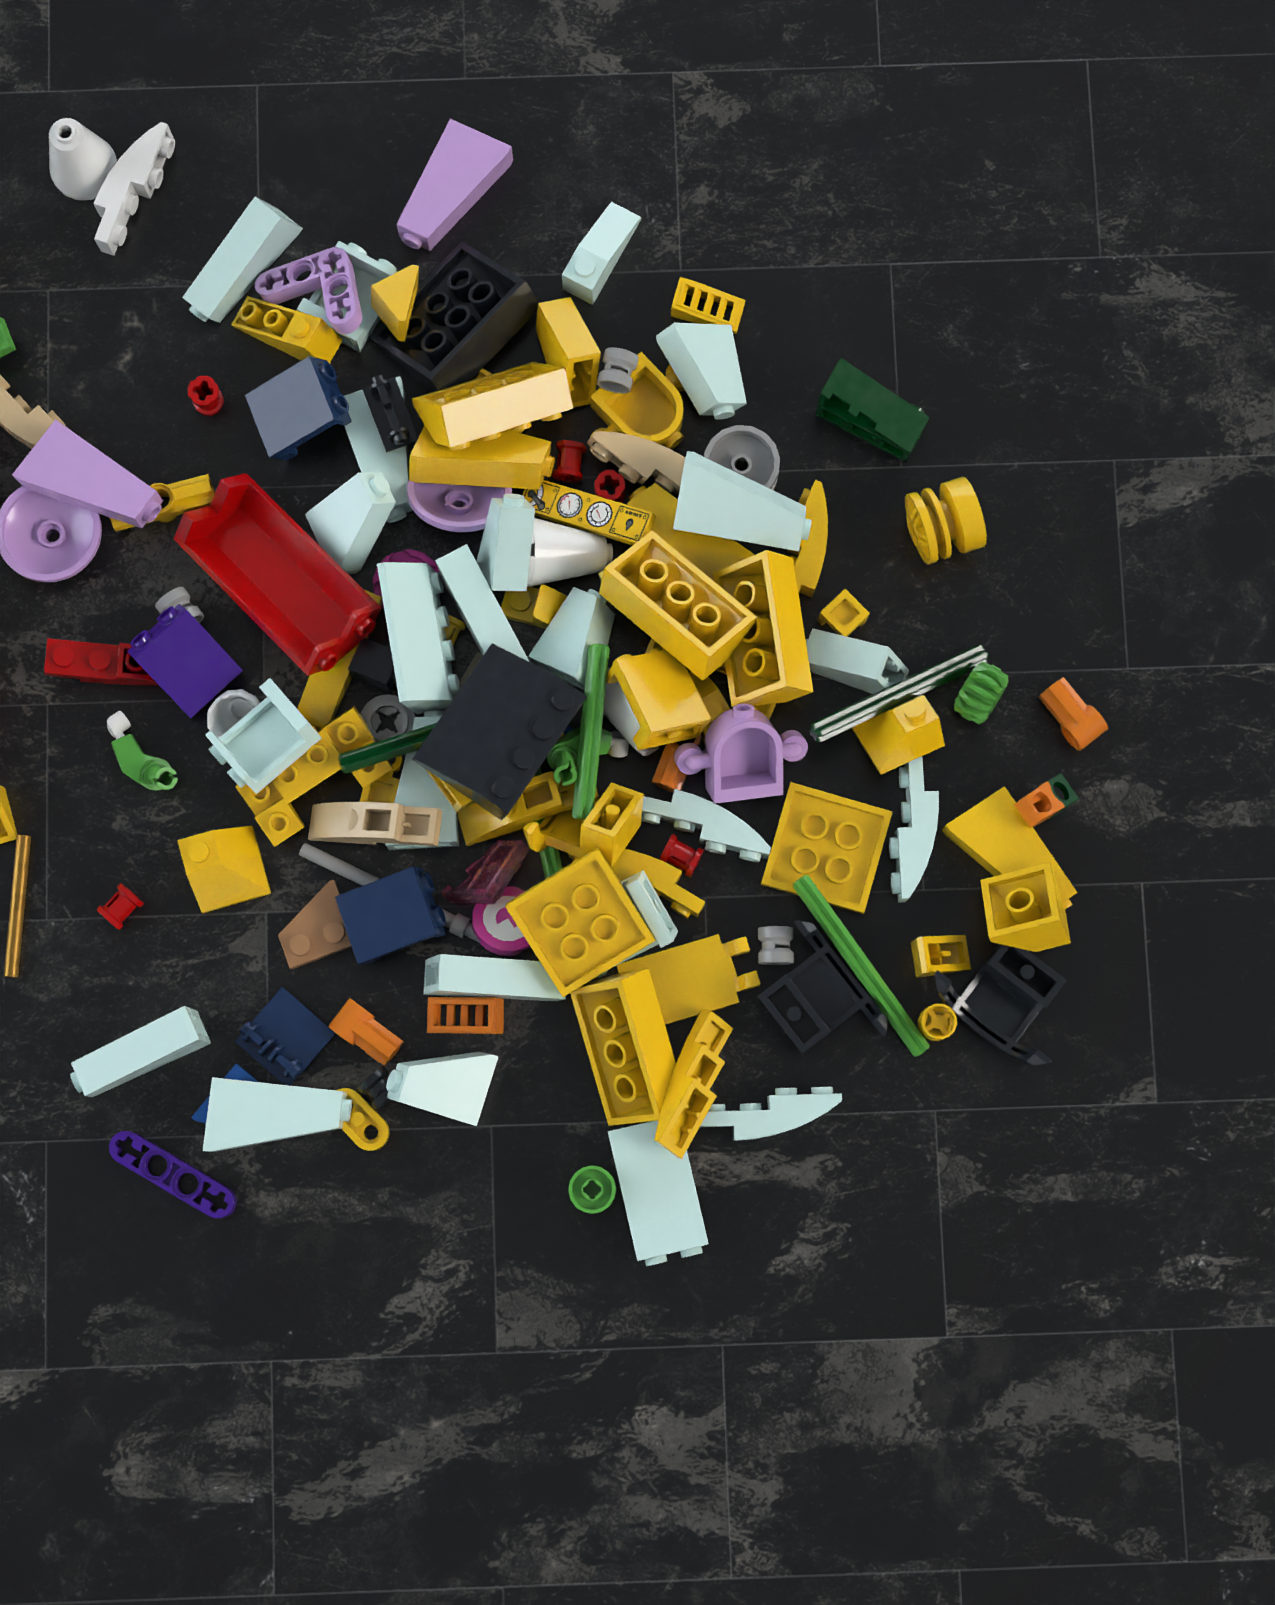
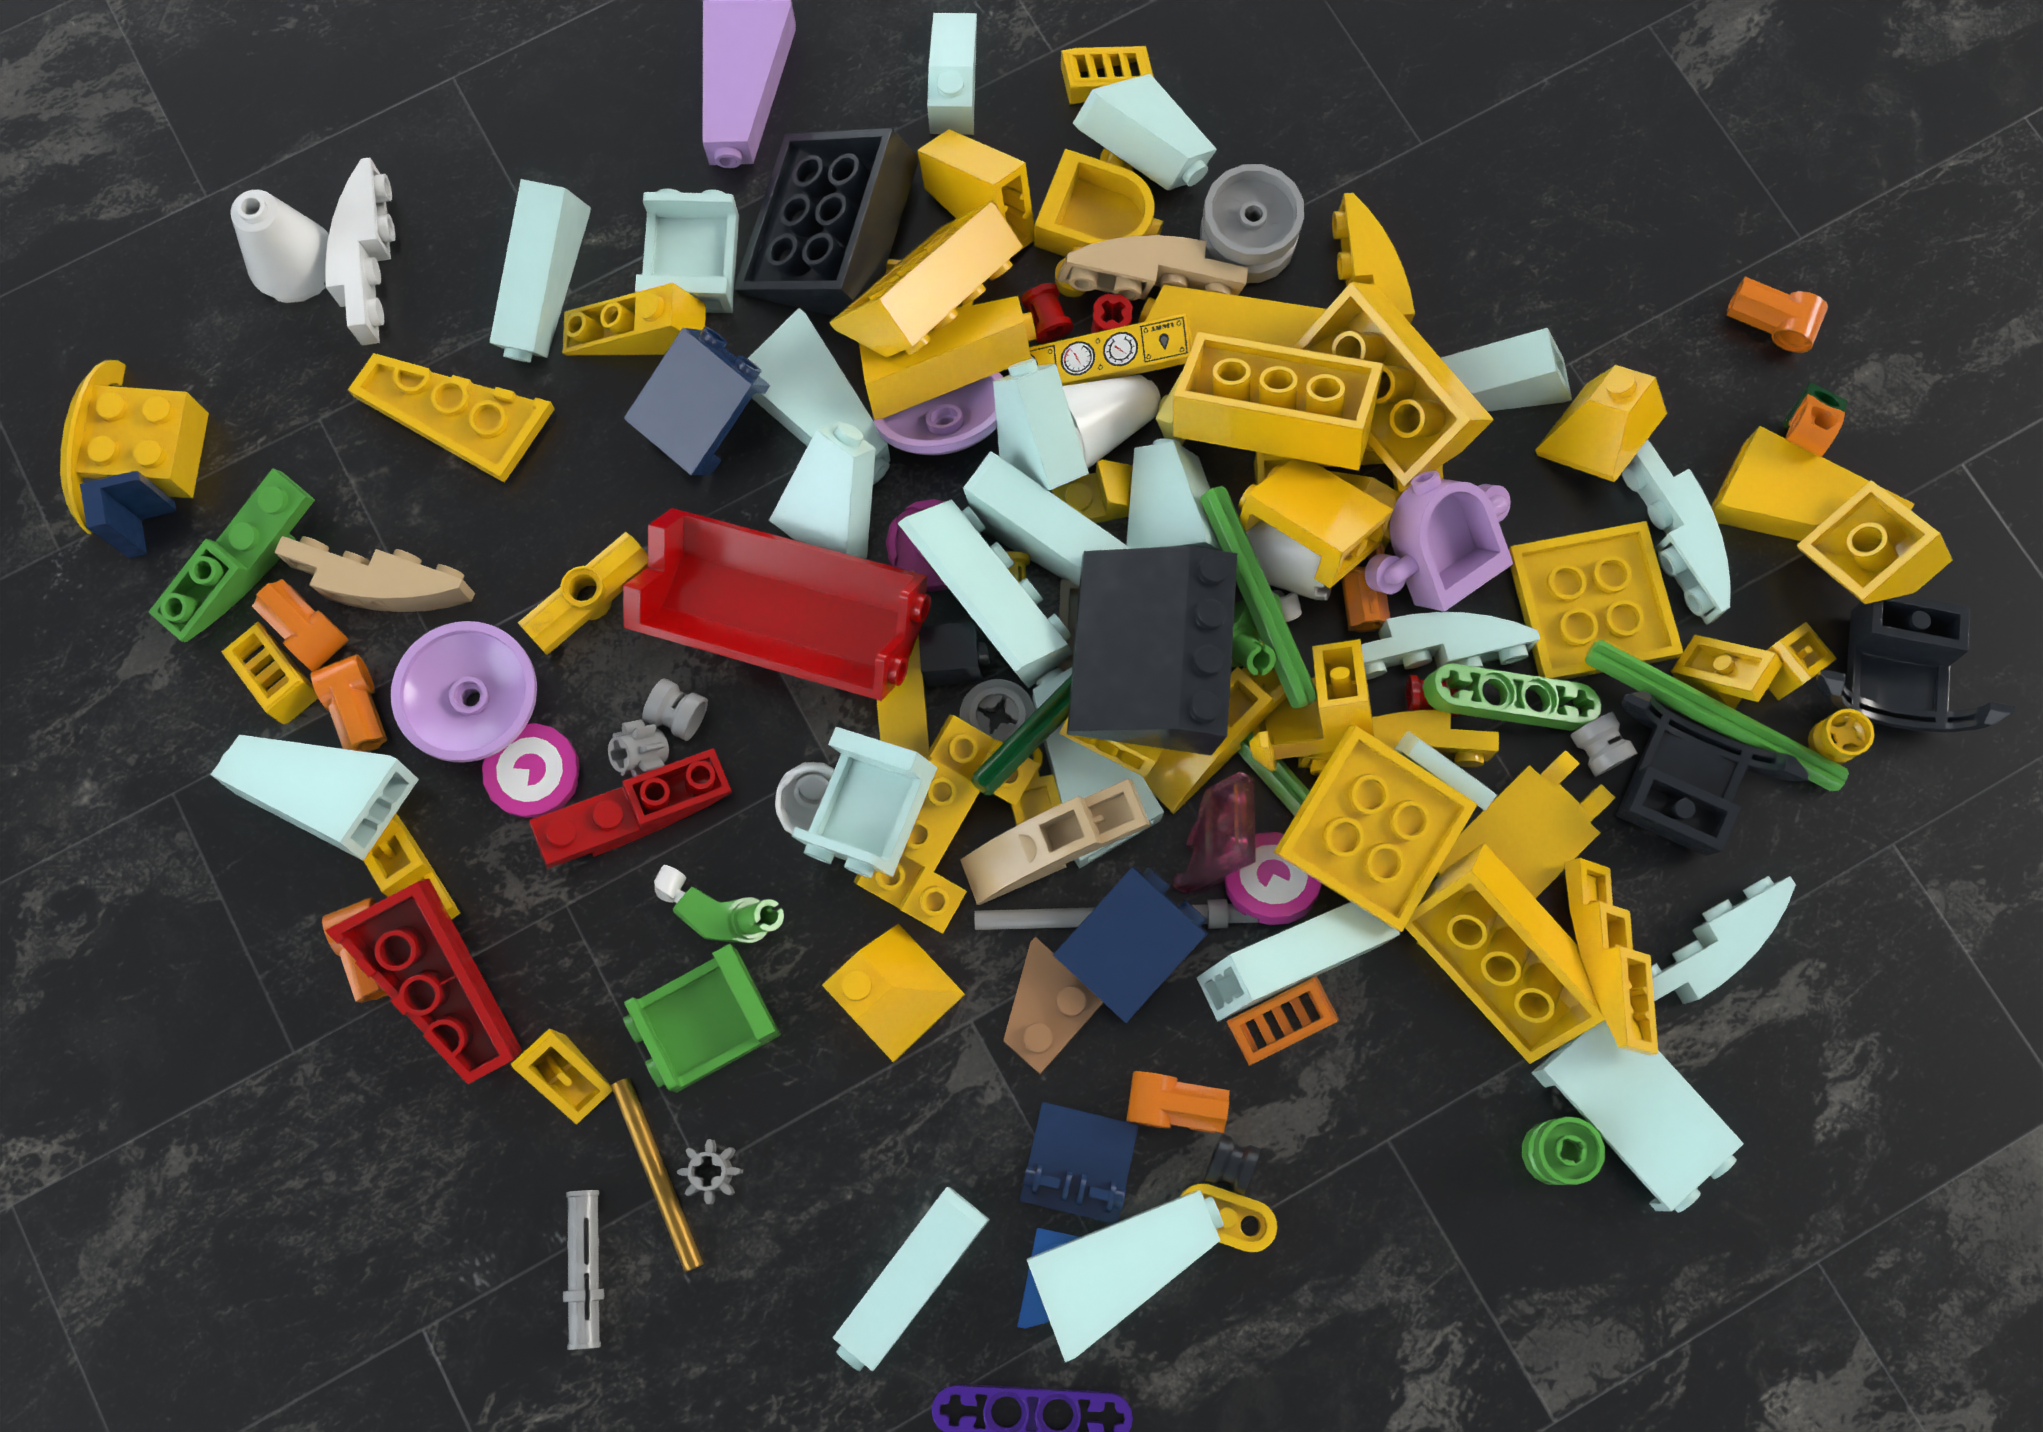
camera: 25 degrees left, 5 degrees down
lavender slope [12,419,163,528] -> none
red bush [96,883,144,930] -> none
dark purple panel [127,604,243,718] -> none
red bush [188,376,224,416] -> none
lavender beam [255,247,362,334] -> none
black hinge [362,375,418,453] -> none
yellow slope [371,265,419,342] -> none
light aqua slope [386,1052,498,1126] -> none
light grey wheel [597,347,638,394] -> none
light aqua slope [673,451,812,551] -> none
axle [809,645,989,742] -> none
dark green wedge [815,357,929,462] -> none
yellow panel [817,589,870,637] -> none
yellow wheel [905,477,987,565] -> none
bright green gear [954,661,1008,724] -> none
none -> yellow wing [348,353,555,483]
none -> tile [482,723,580,818]
none -> light grey gear [608,719,669,777]
none -> bright green panel [623,944,781,1093]
none -> light grey gear [677,1139,743,1204]
none -> bright green beam [1423,664,1601,731]
none -> yellow slope [1671,635,1783,709]

